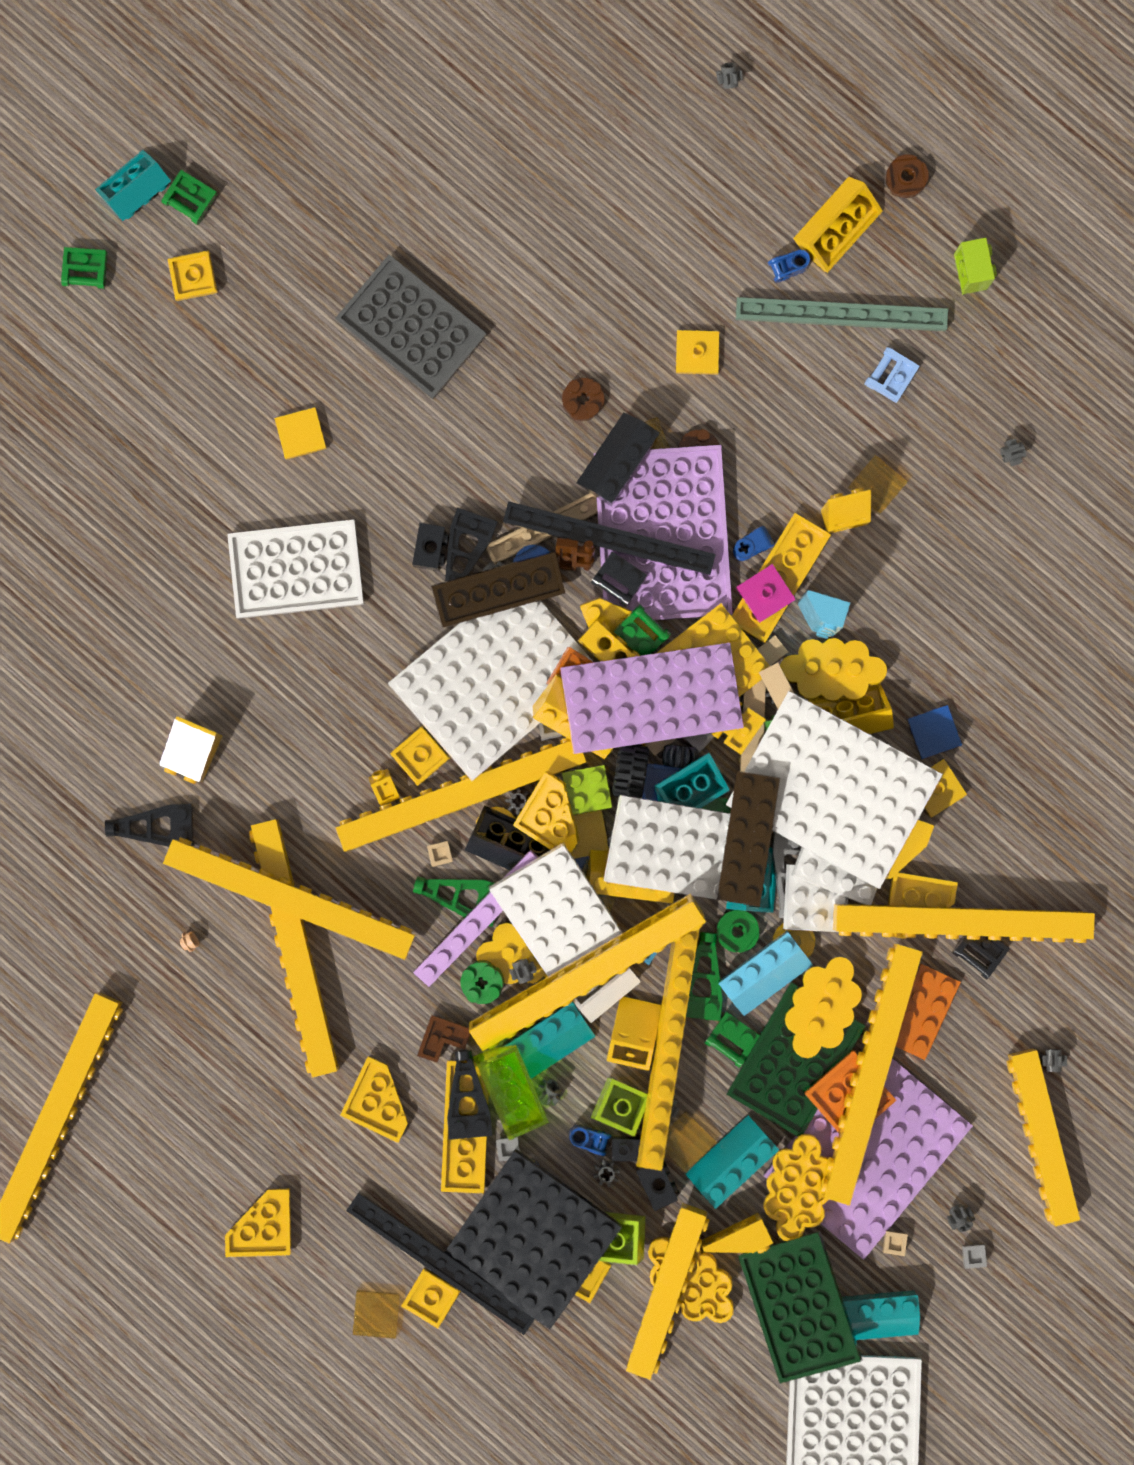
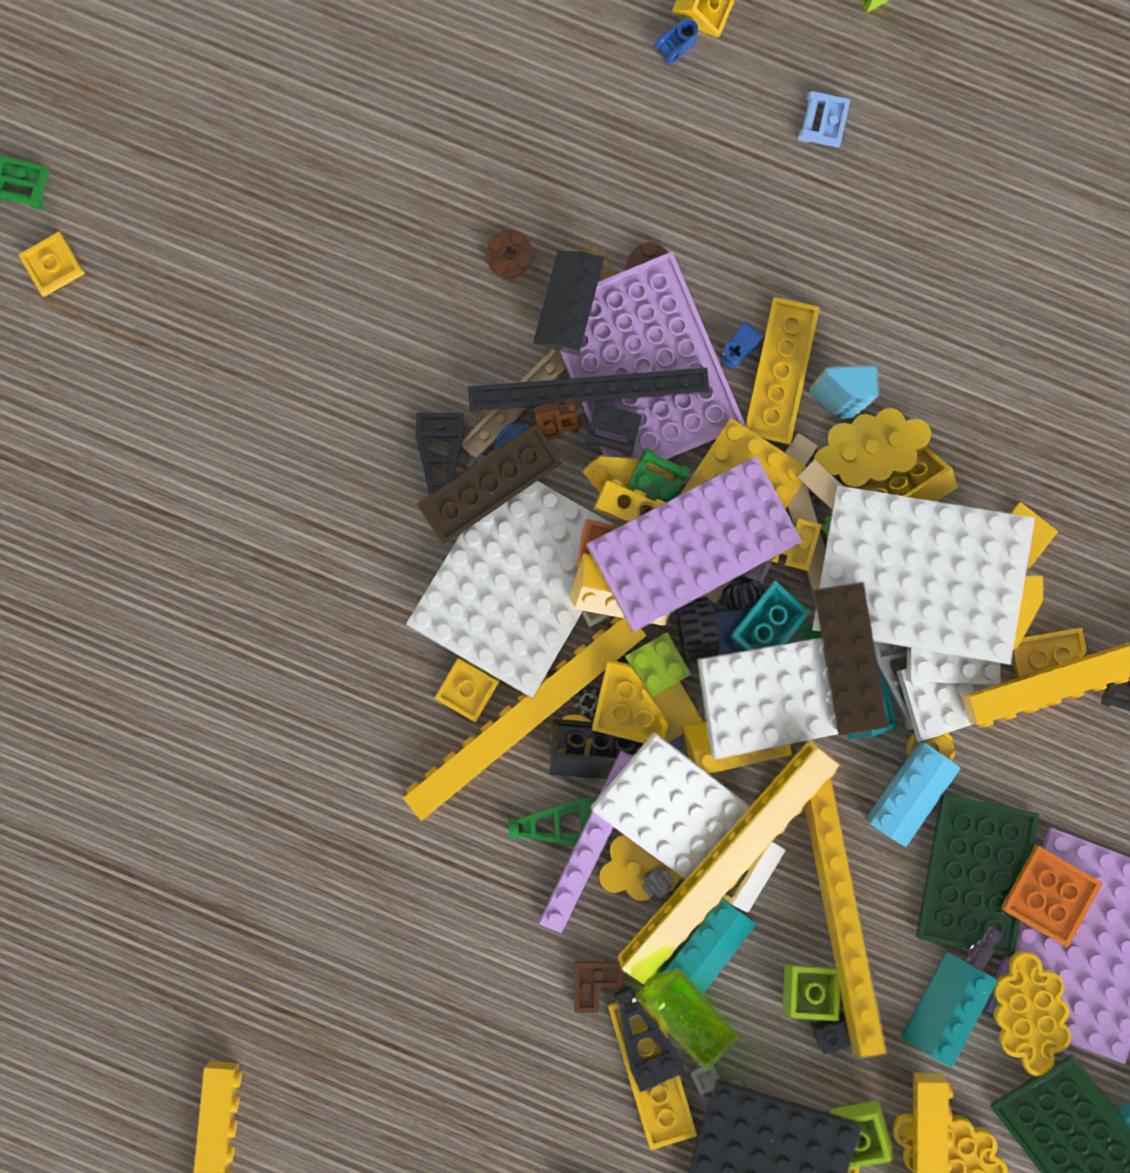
camera: 20 degrees left, 0 degrees up
black plate [105,804,194,847] -> none
slope [160,716,223,784] -> none
yellow brick [163,837,416,960] -> none
light nougat plate [180,931,199,952] -> none
white plate [227,520,364,619] -> none
yellow brick [249,819,339,1078] -> none
yellow tile [274,407,327,460] -> none
dark grey plate [335,255,487,399] -> none
yellow plate [340,1056,408,1143] -> none
yellow bracket [368,769,400,806] -> none
black brick [412,523,449,571] -> none
tan plate [427,841,453,867] -> none
green plate [460,960,504,1004] -> none
dark grey gear [535,1079,563,1106] -> none
blue piece [569,1125,612,1156] -> none
dark grey gear [593,1160,620,1187] -> none
yellow slope [606,996,662,1071] -> none
black brick [636,1162,680,1211] -> none
clear yellow tile [665,1111,716,1173] -> none
yellow plate [676,330,719,375] -> none
green plate [686,932,723,1021] -> none
yellow slope [701,1213,773,1253] -> none
green plate [704,1011,760,1068] -> none
green plate [716,910,759,953] -> none
sand green plate [735,297,948,331] -> none
dark pink plate [736,564,796,623] -> none
yellow plate [785,957,862,1058] -> none
yellow brick [820,944,922,1206] -> none
yellow slope [821,488,871,534] -> none
clear yellow tile [848,455,908,515] -> none
orange plate [896,963,961,1060] -> none
blue tile [907,705,962,759] -> none
dark grey gear [1000,438,1026,466] -> none
none -> clear purple plate [967,926,1003,971]

